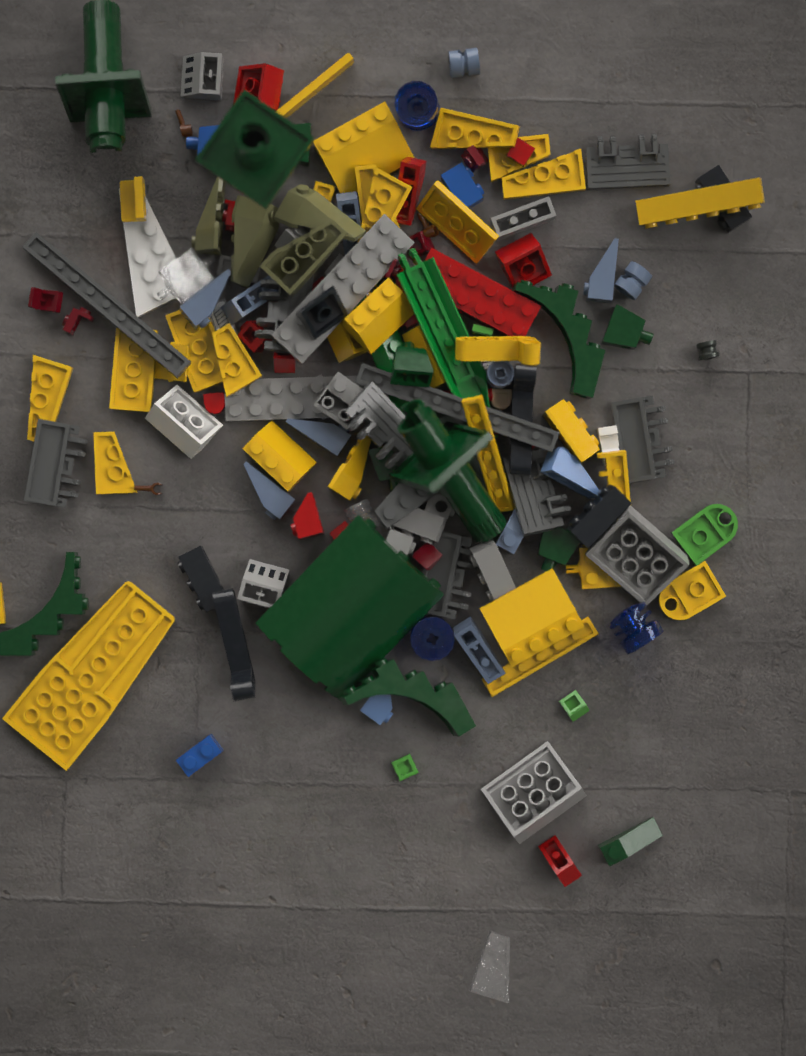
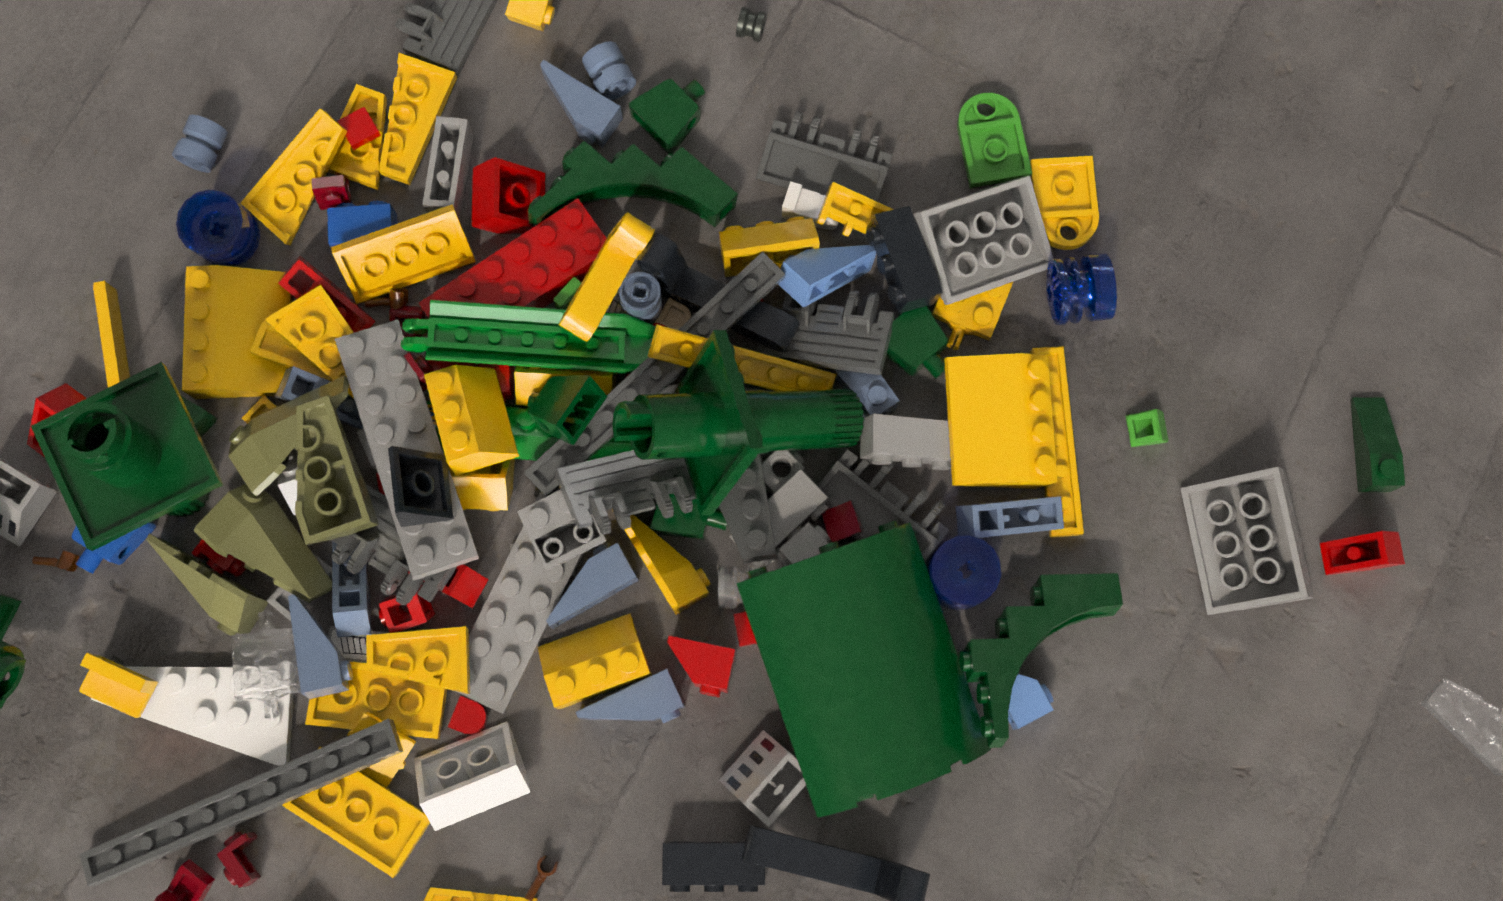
camera: 65 degrees left, 10 degrees down
bright green tile [391,753,419,781] -> none

